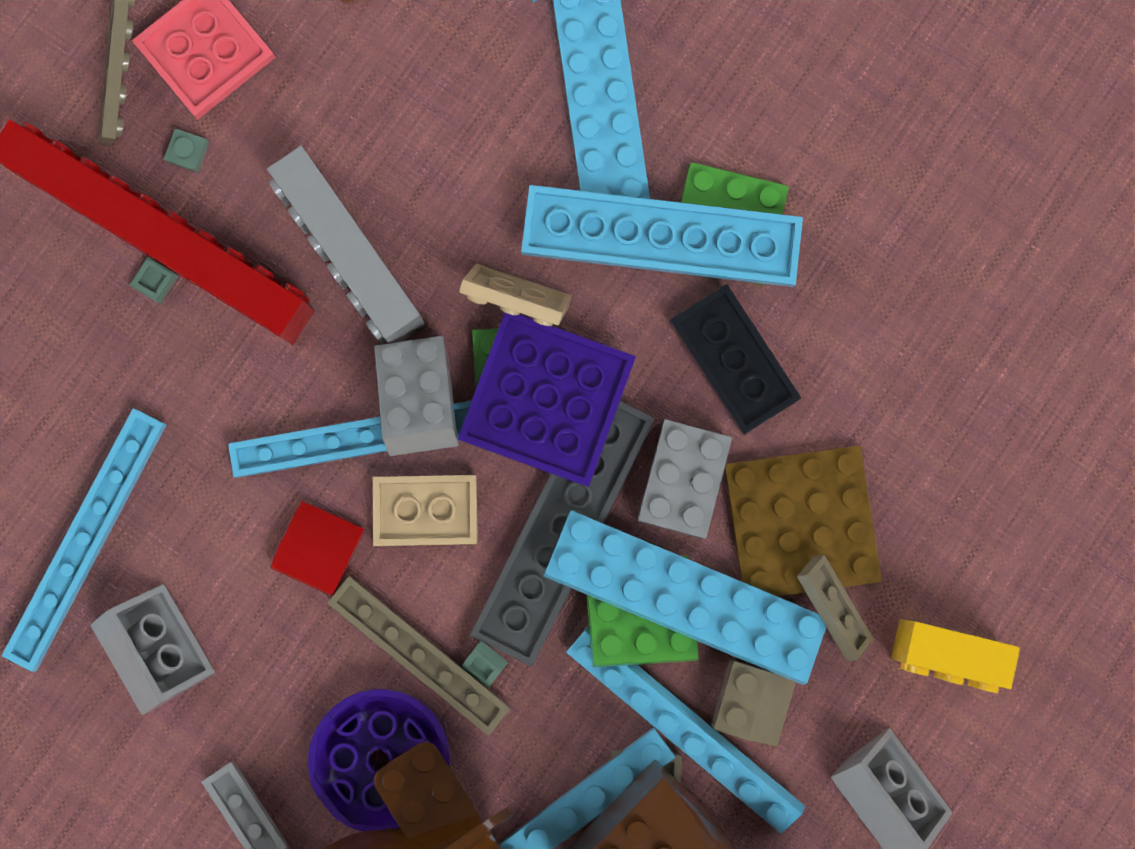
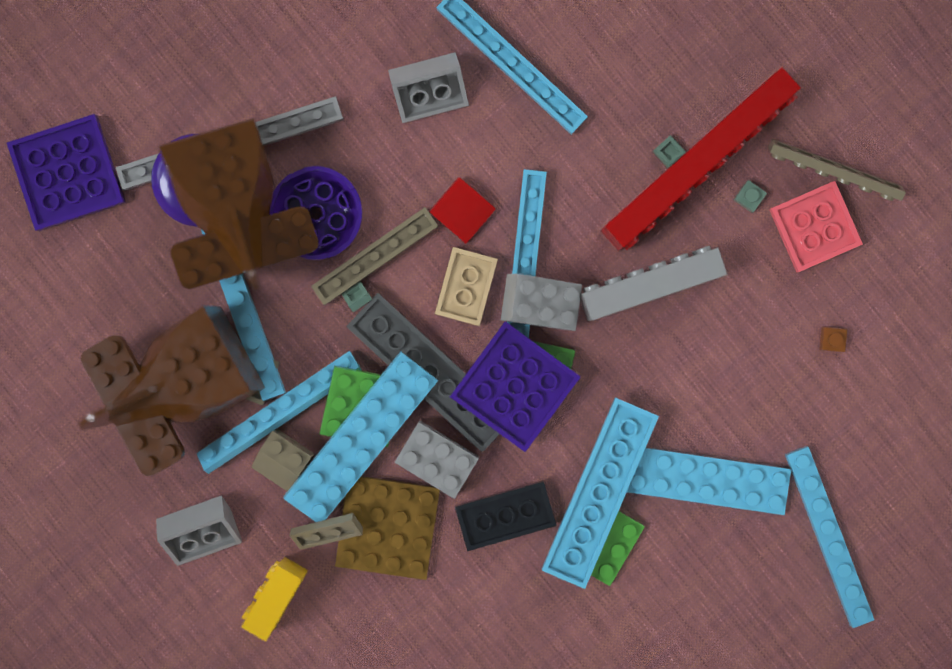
camera: 105 degrees right, 5 degrees up
tan plate [459,263,572,326] -> none

